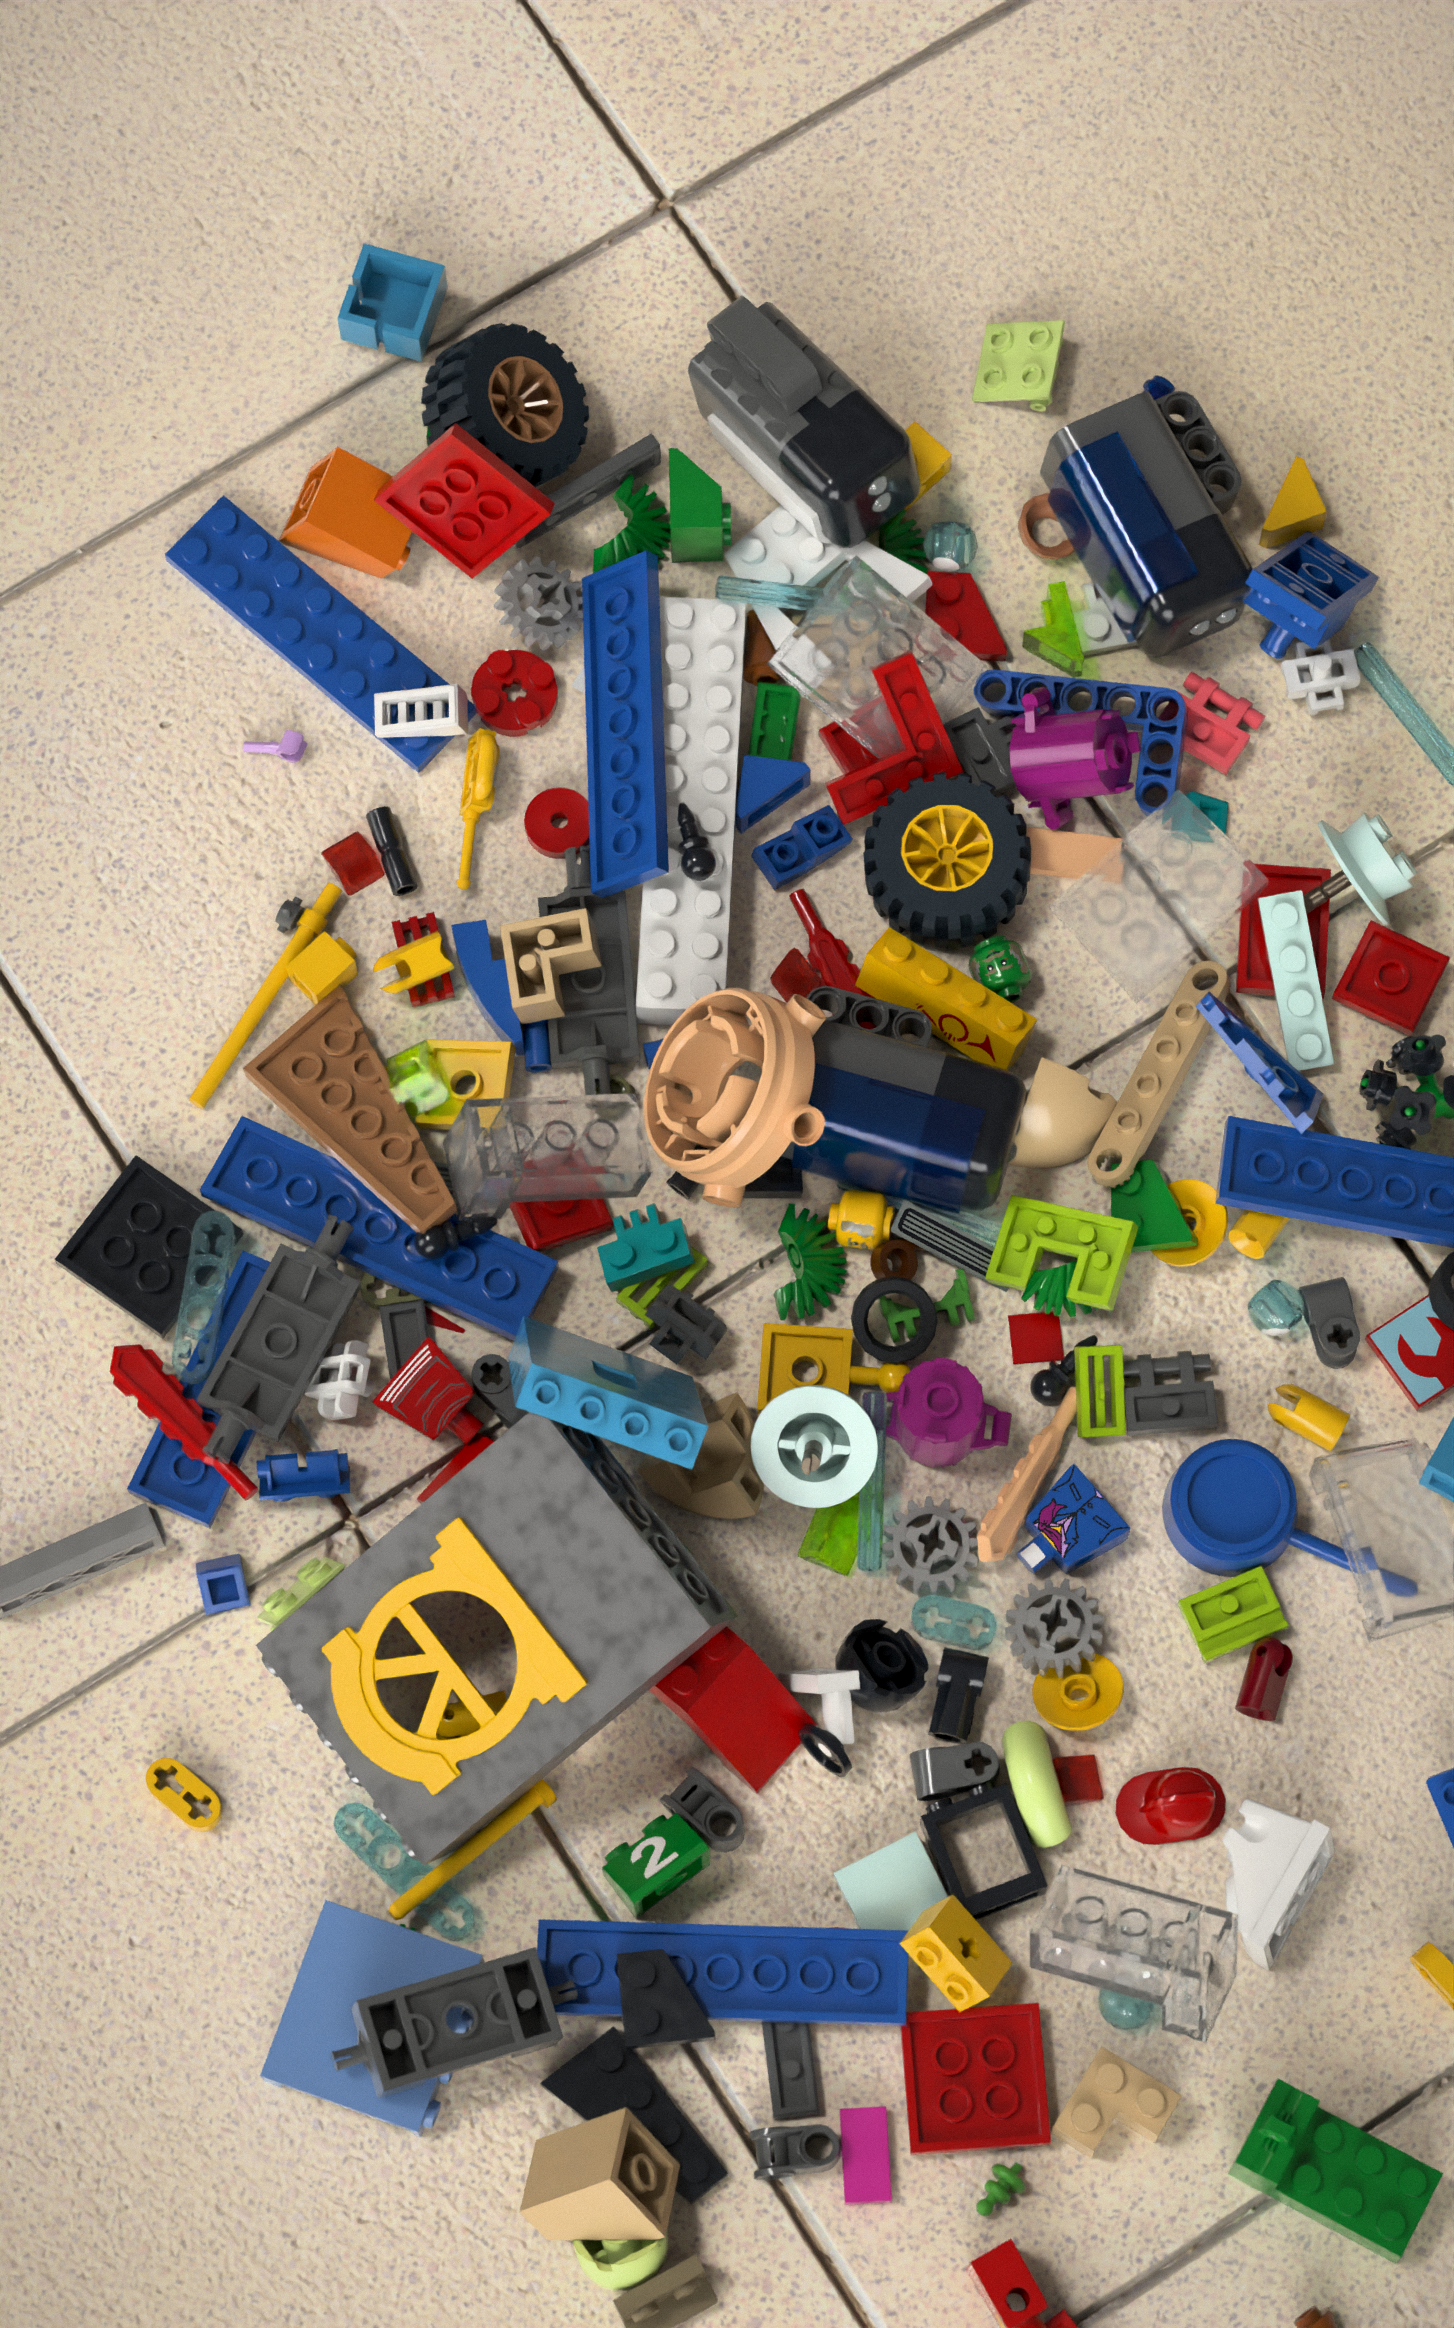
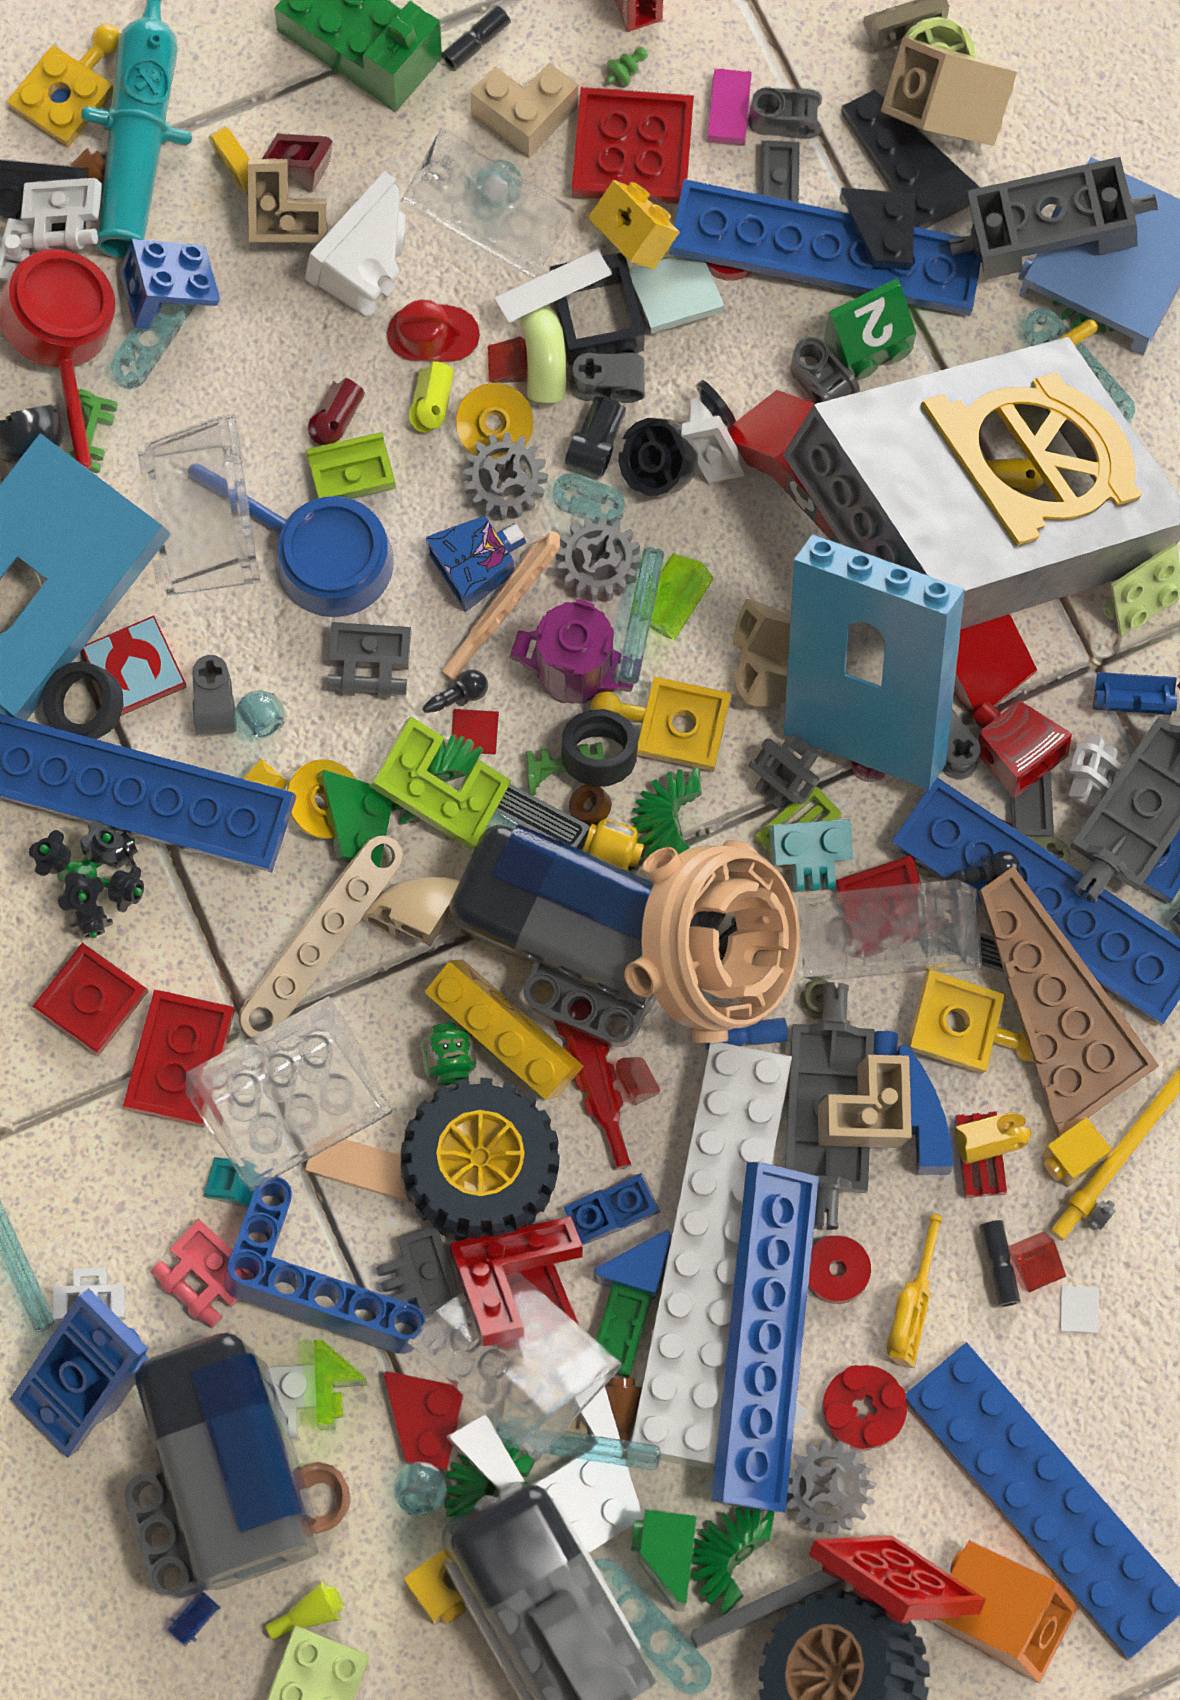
camera: 175 degrees left, 0 degrees up
lavender hand [243,730,307,763] -> none
white slope [374,684,468,738] -> none
clear neon green slope [387,1040,450,1117] -> none
black bar [677,803,716,881] -> none
light aqua piece [751,1385,878,1508] -> none
magenta container [1009,687,1141,830] -> none
lime tile [1074,1345,1126,1438] -> none
blue wing [1196,992,1324,1133] -> none
light aqua plate [1257,890,1334,1071] -> none
yellow slope [1259,456,1327,548] -> none
yellow piece [1267,1384,1350,1451] -> none
light aqua piece [1303,812,1417,925] -> none
none -> tan brick [248,159,327,243]
none -> dark red slope [262,133,333,192]
none -> neon yellow cone [265,1581,345,1640]
none -> neon yellow piece [409,361,454,433]
none -> black piece [441,5,511,71]
none -> white sticker [495,250,612,322]
none -> clear light blue beam [594,1559,712,1695]
none -> white sticker [1061,1286,1099,1333]

